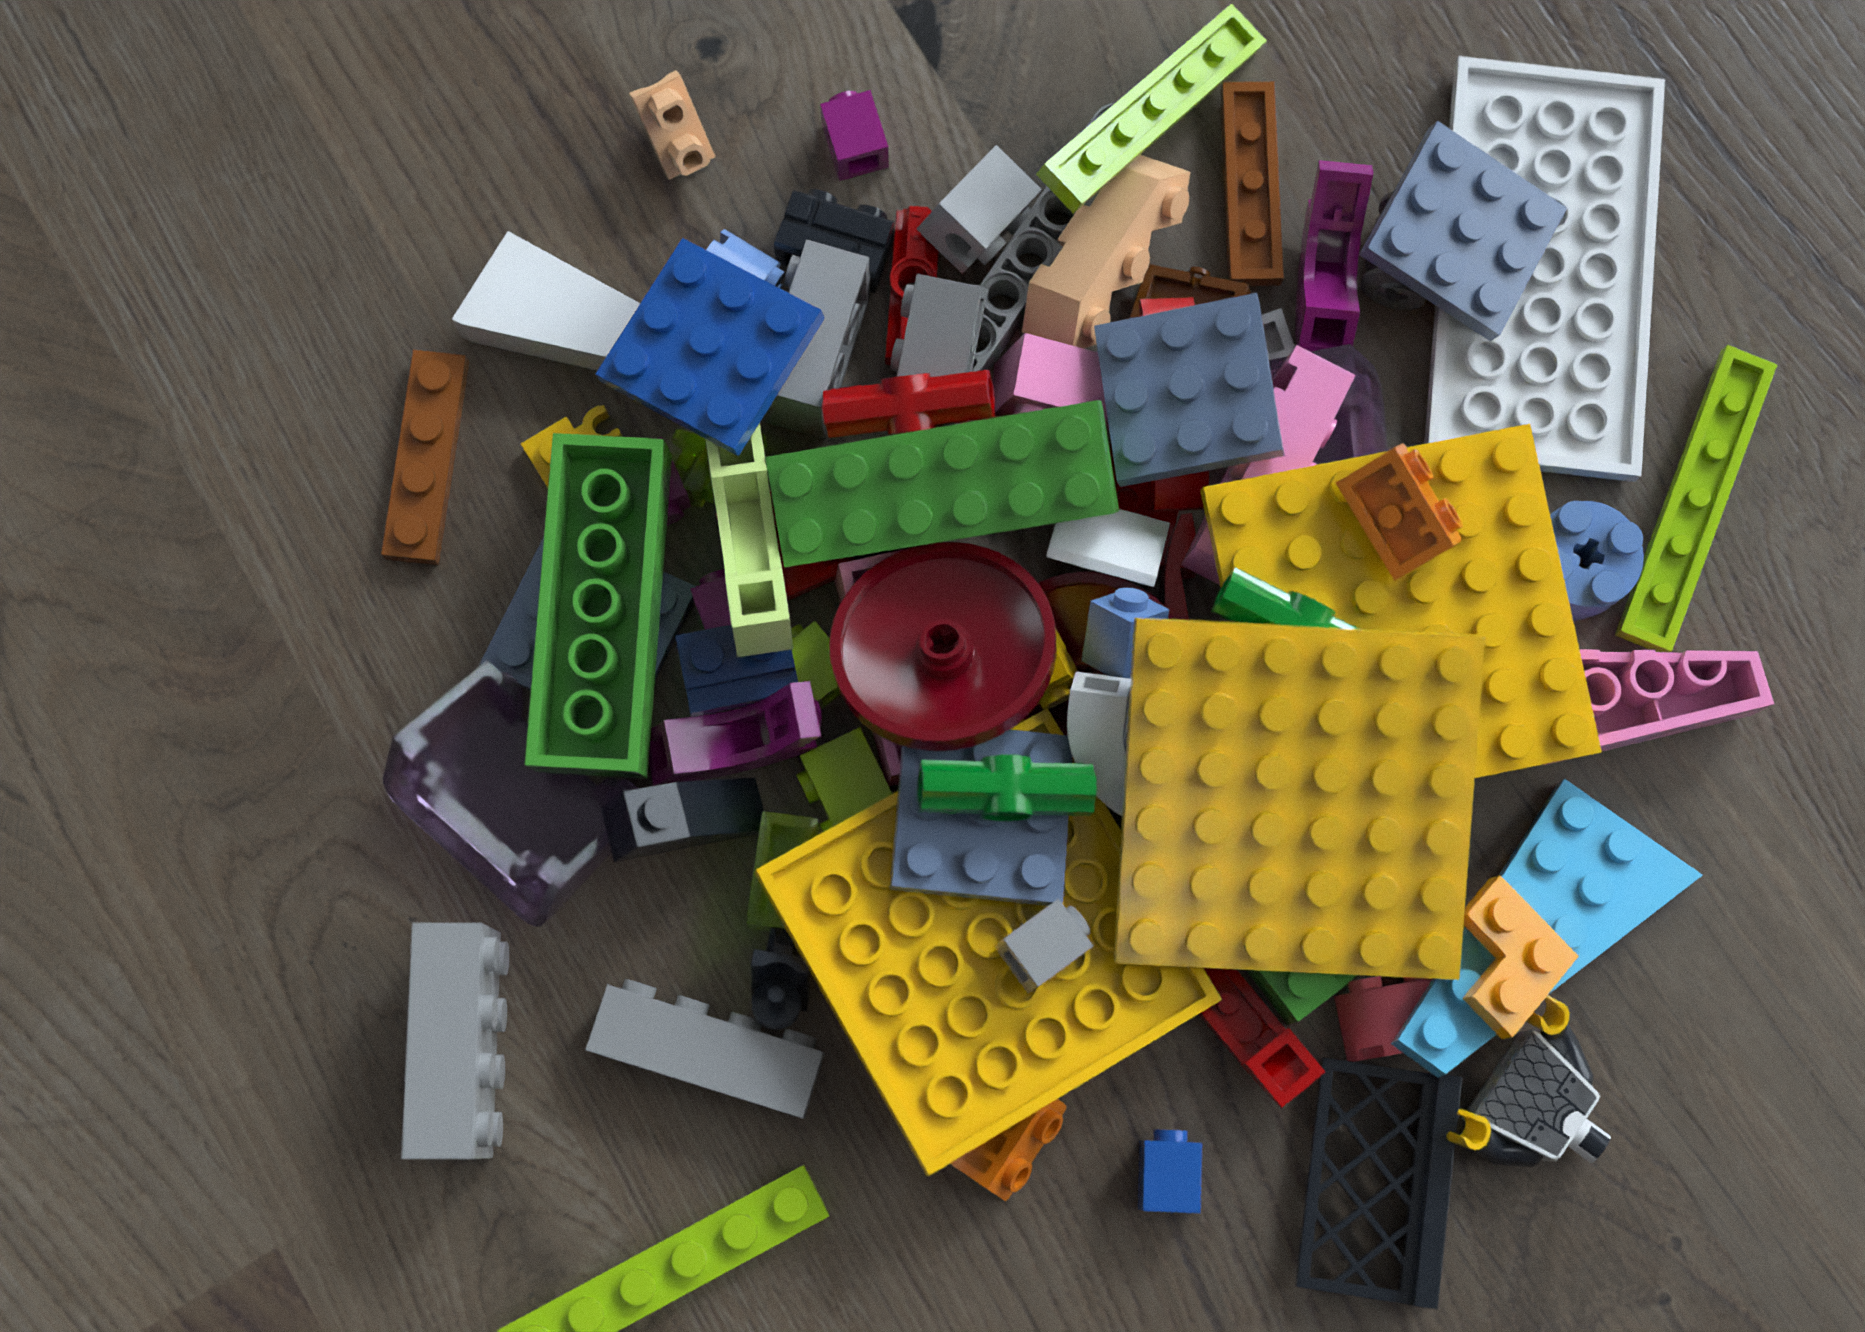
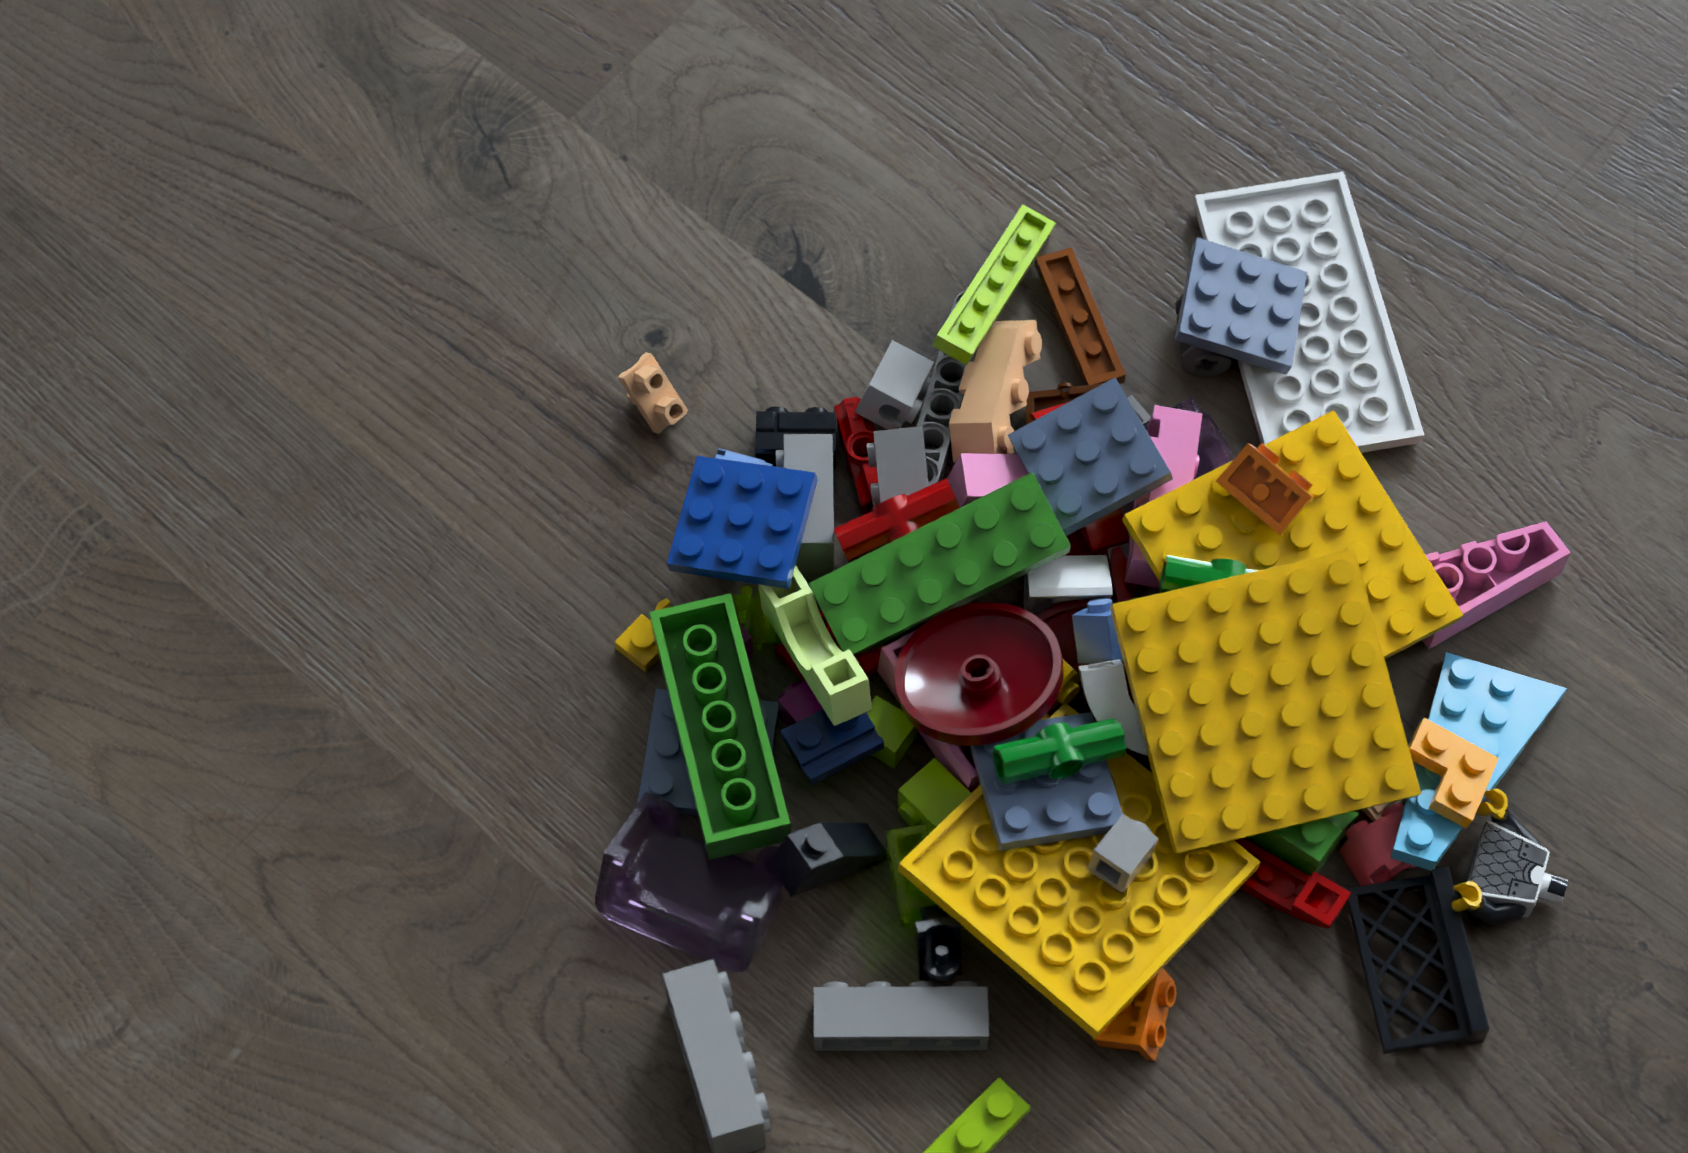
camera: 15 degrees left, 15 degrees down
dark orange plate [381,350,469,565] -> none
white slope [452,231,640,370] -> none
magenta arch [649,681,822,786] -> none
magenta brick [820,90,889,181] -> none
blue brick [1138,1129,1202,1213] -> none
magenta arch [1295,160,1374,359] -> none
medium blue brick [1550,501,1644,621] -> none
lime plate [1615,345,1777,653] -> none

